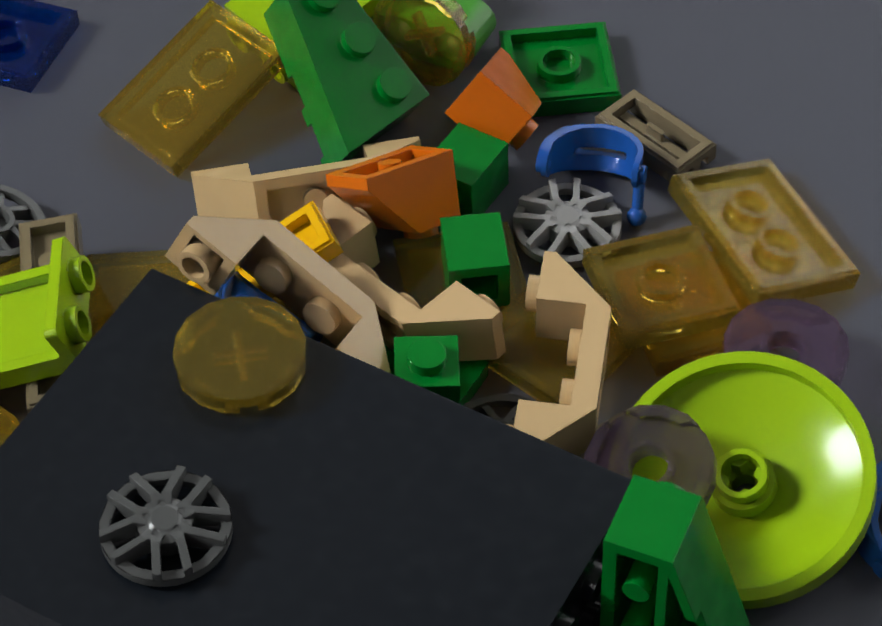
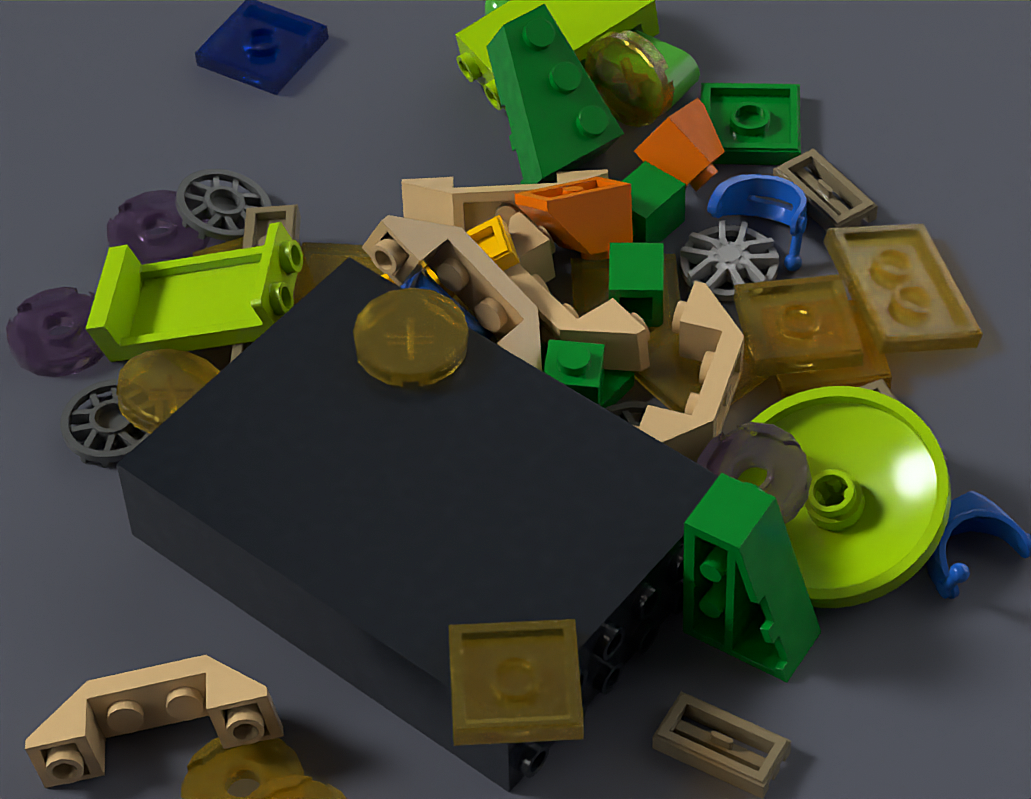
camera: 10 degrees right, 0 degrees up
clear yellow tile [98,0,284,178] -> none
dark grey wheel [98,465,233,587] -> none
clear purple tile [722,299,850,387] -> none

